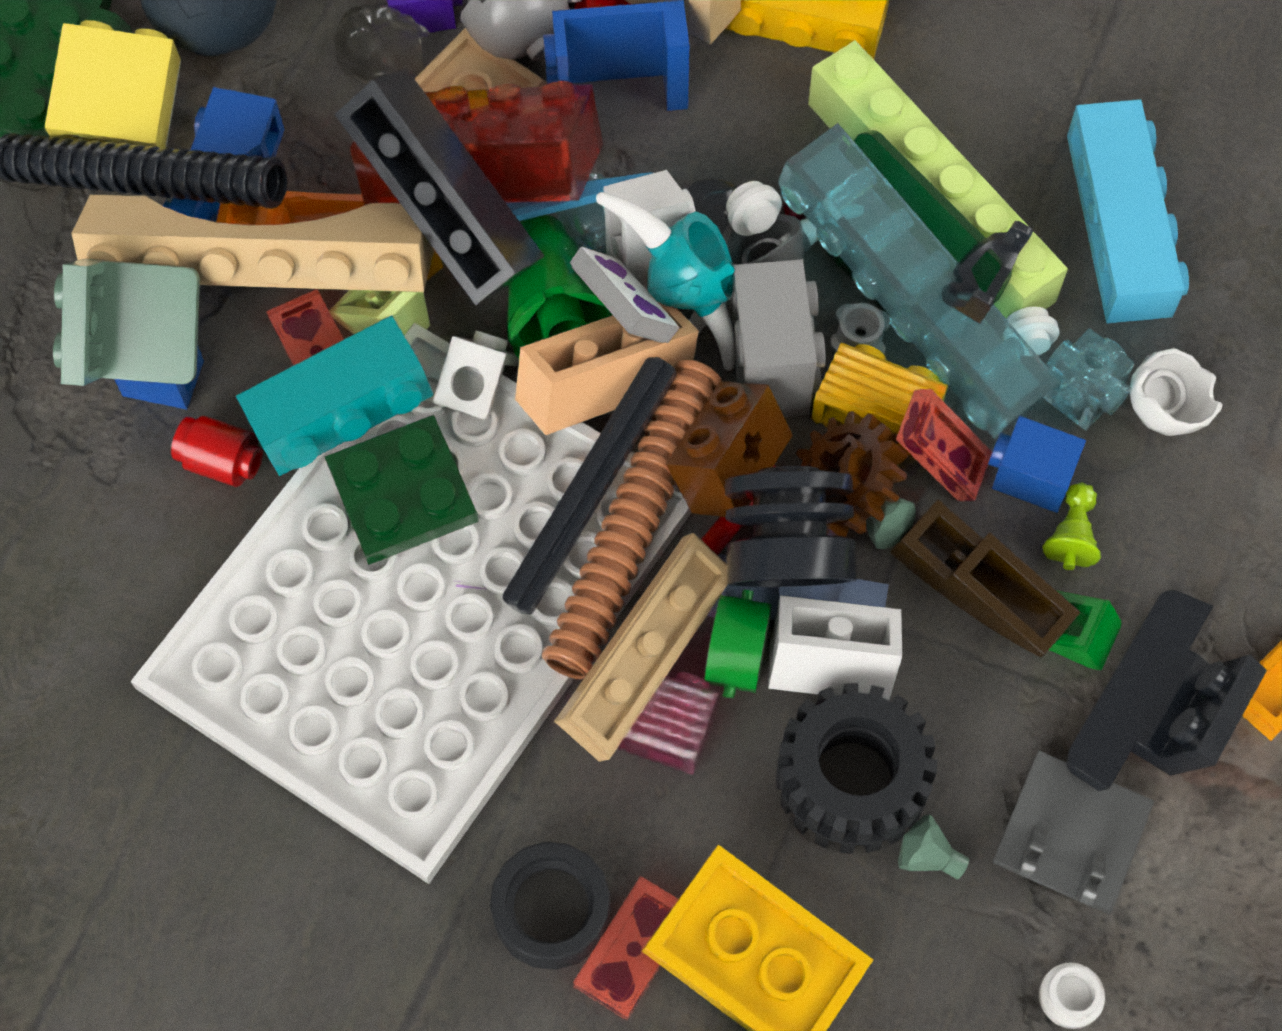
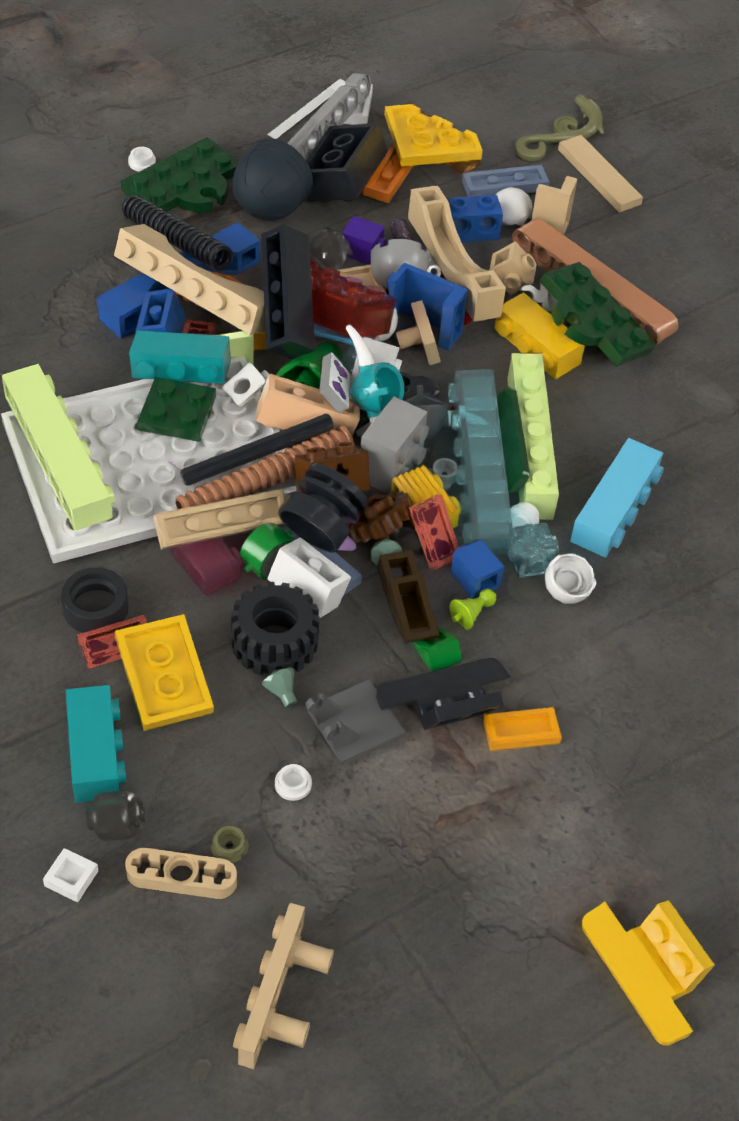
camera: 30 degrees right, 15 degrees down
light yellow piece [45,20,181,148] -> none
bracket [53,259,200,386] -> none
red brick [171,415,263,487] -> none
white plate [726,181,782,236] -> none
black helmet [941,221,1033,324] -> none
none -> yellowish green brick [2,364,115,531]
none -> blue brick [136,289,185,333]
none -> tan tile [396,300,441,365]

